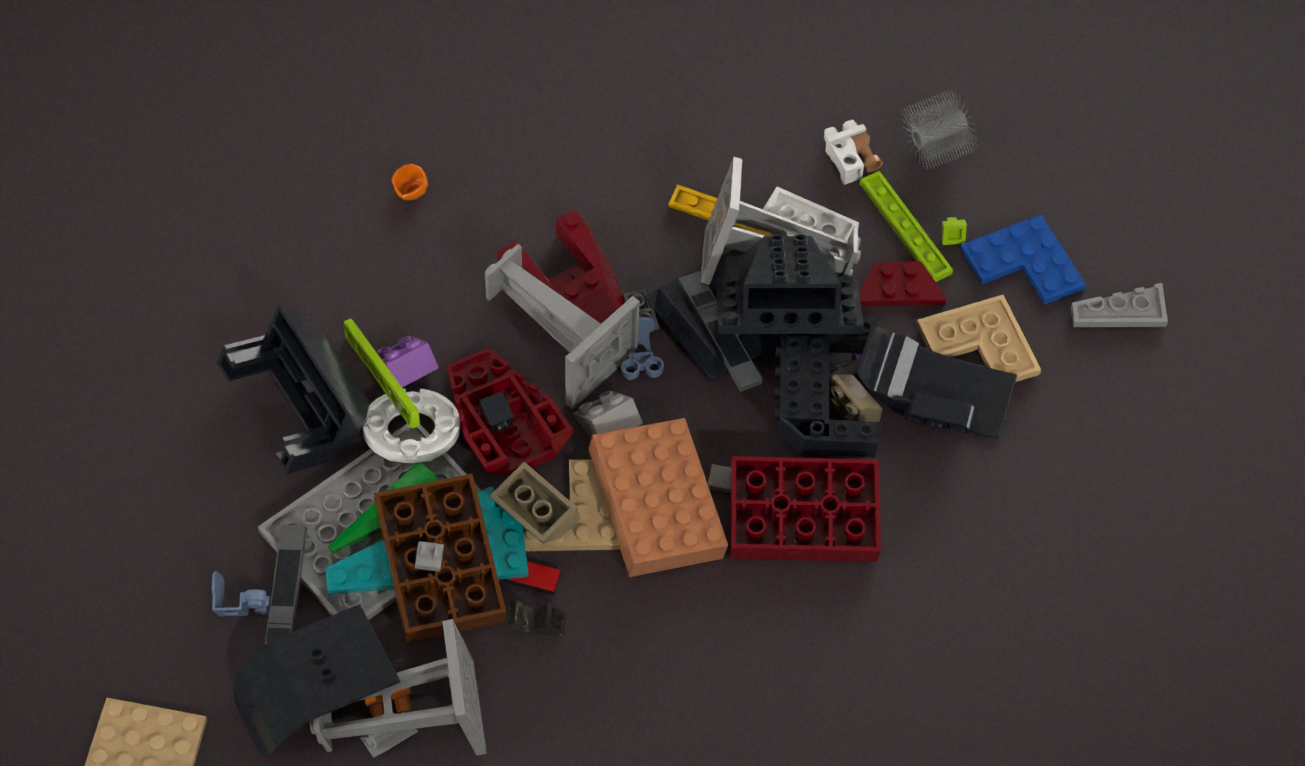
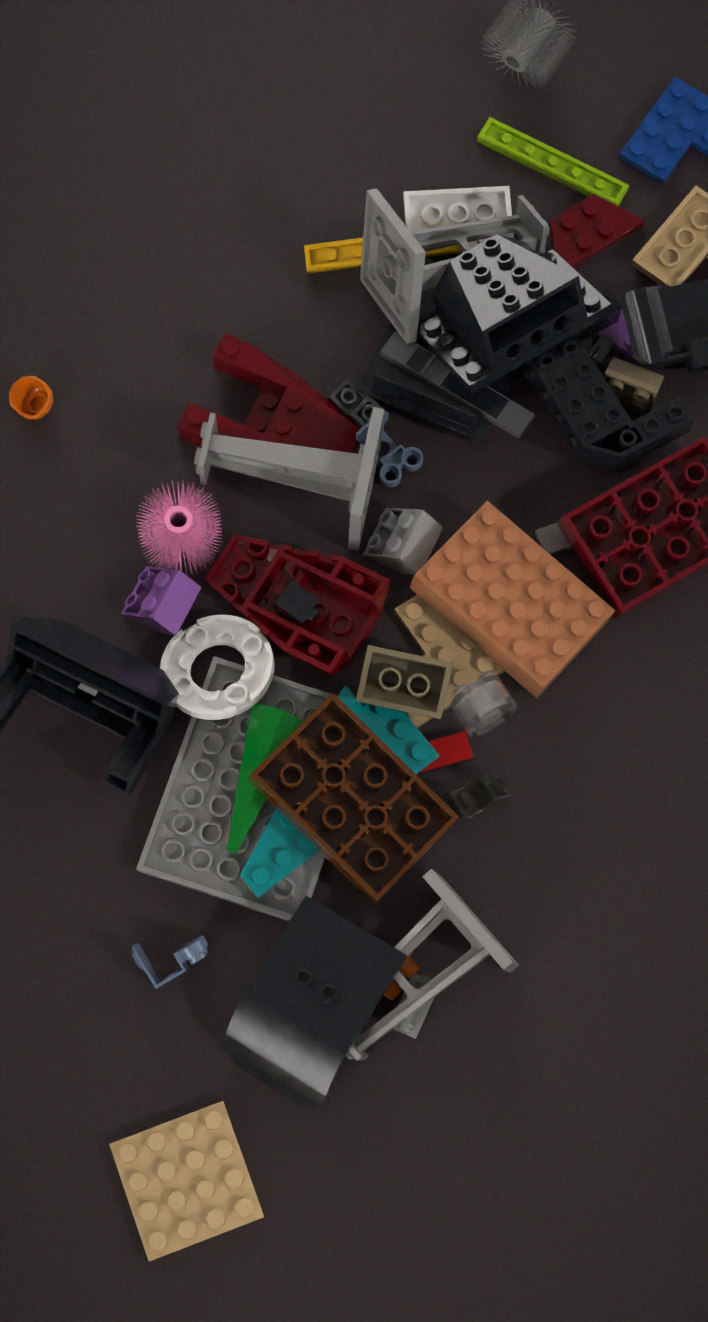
camera: 30 degrees left, 15 degrees up
tile [264,525,307,645] -> none
lime tile [343,318,420,429] -> none
light grey tile [415,541,444,572] -> none
white hips [824,119,883,185] -> none
lime tile [941,217,967,245] -> none
none -> bright pink piece [136,480,222,576]
none -> clear brick [450,670,517,736]

